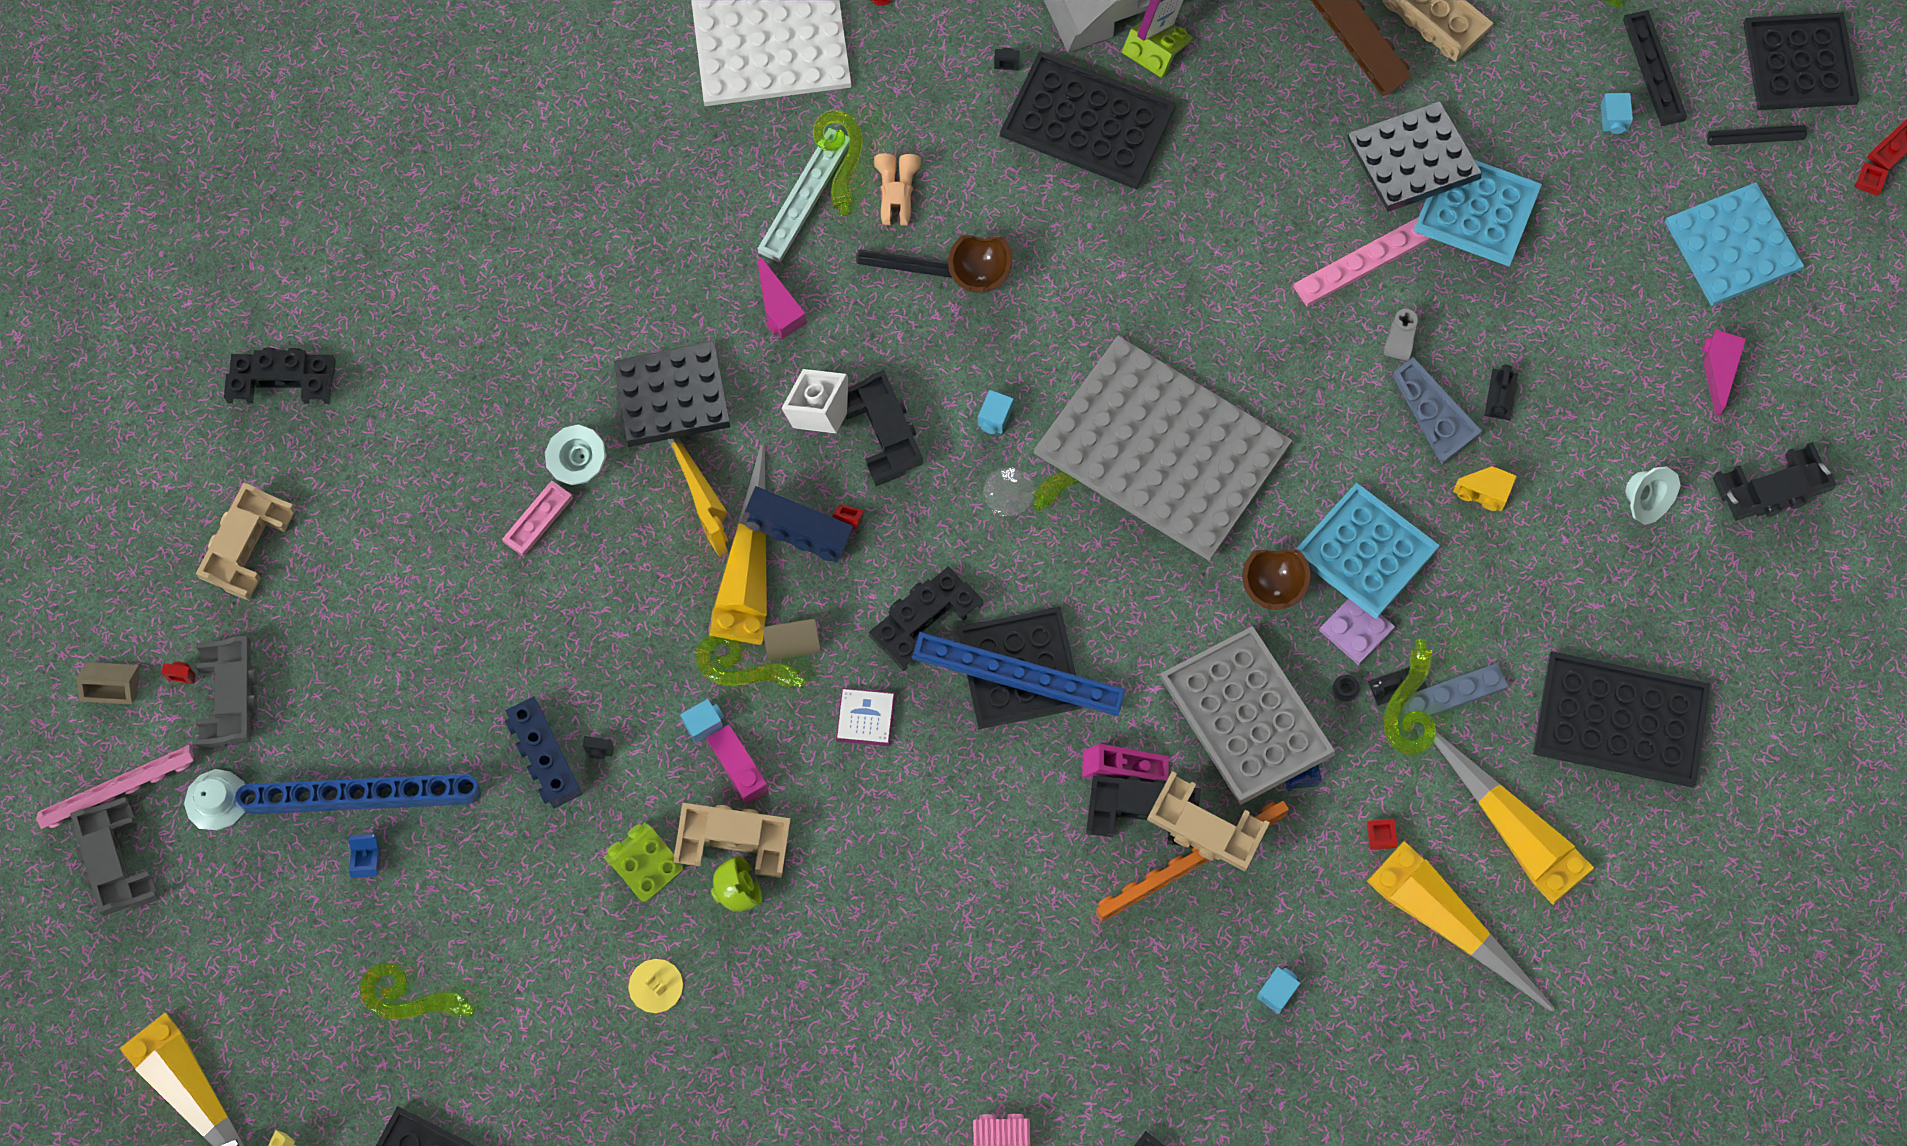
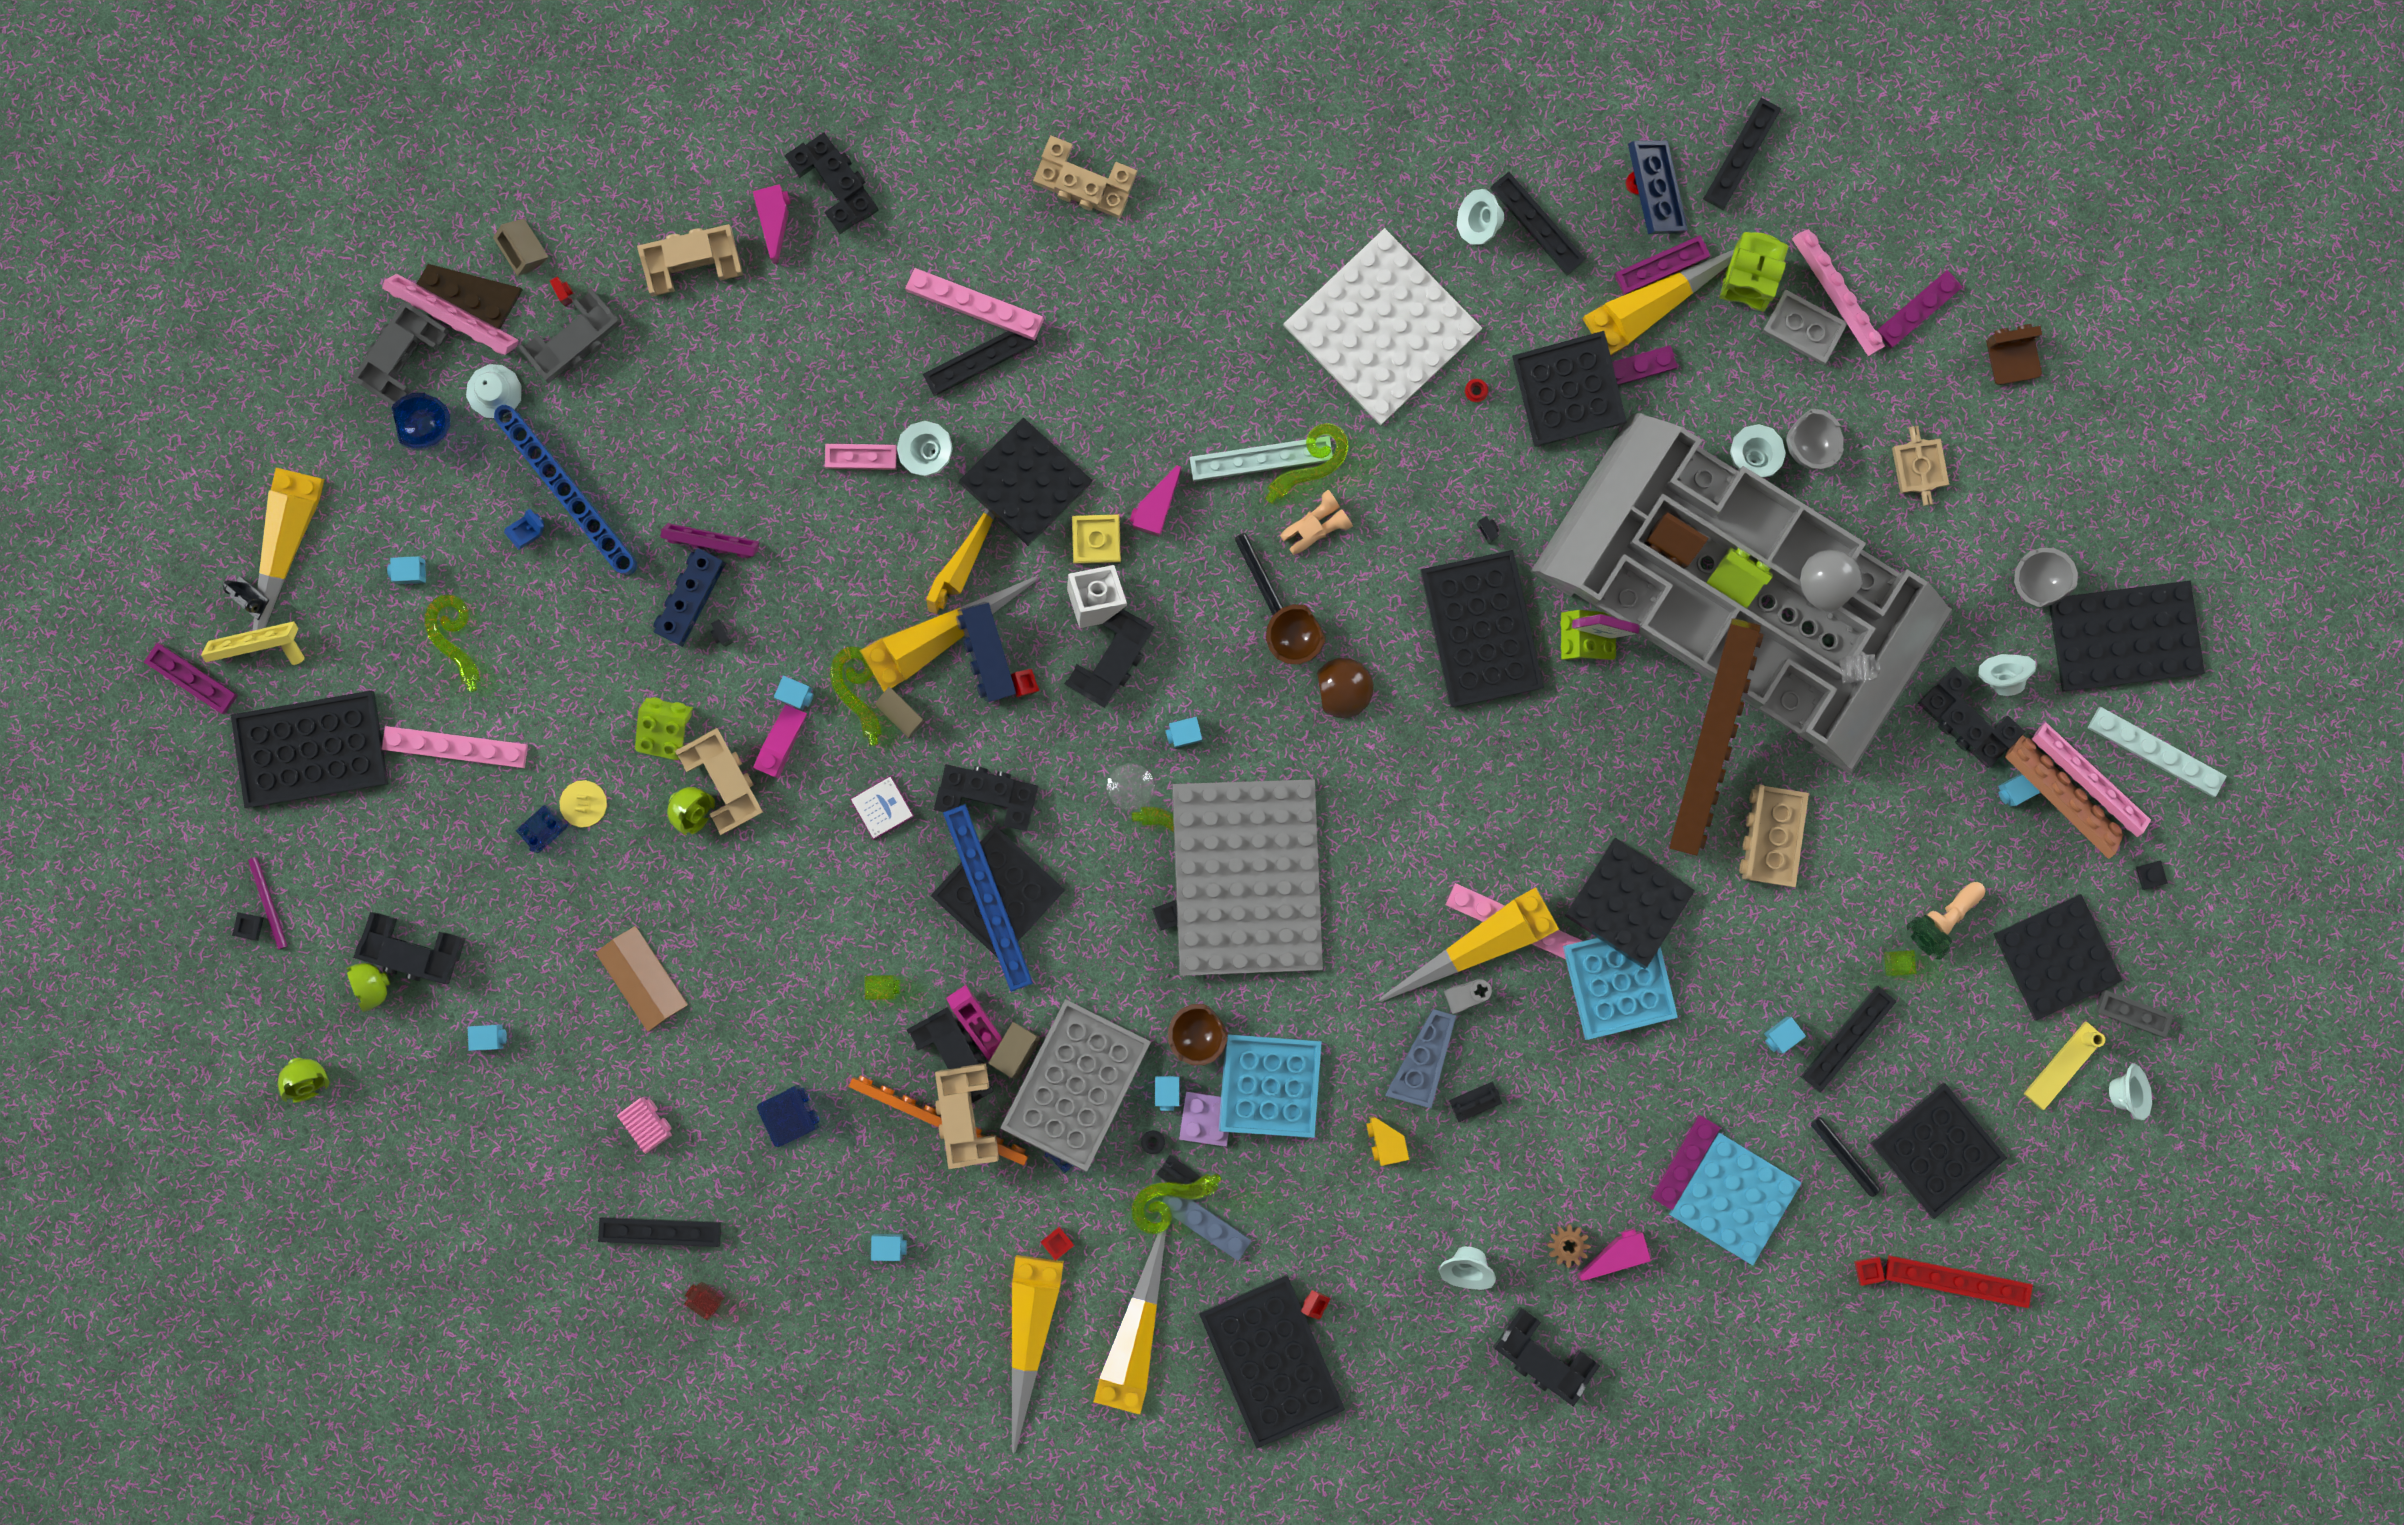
camera: 50 degrees right, 15 degrees up
none -> bright pink plate [382,726,528,768]
none -> medium azure brick [387,556,426,584]
none -> clear blue cylinder [391,393,451,451]
none -> dark brown wing [416,264,523,329]
none -> clear blue piece [516,805,568,853]
none -> medium nougat slope [596,926,688,1032]
none -> magenta plate [660,523,760,558]
none -> dark pink slope [752,184,791,264]
none -> clear blue bracket [757,1084,820,1147]
none -> clear neon green brick [865,975,900,1000]
none -> bright pink plate [905,268,1044,341]
none -> black plate [923,331,1039,396]
none -> dark tan brick [988,1022,1042,1079]
none -> tan bracket [1033,135,1137,219]
none -> light yellow plate [1072,514,1121,564]
none -> black plate [1152,900,1177,931]
none -> medium azure brick [1155,1076,1179,1111]
none -> red plate [1301,1290,1331,1320]
none -> reddish brown cylinder [1317,658,1374,718]
none -> yellow plate [1379,887,1559,1001]
none -> medium nougat gear [1546,1224,1591,1268]
none -> magenta plate [1651,1115,1721,1211]

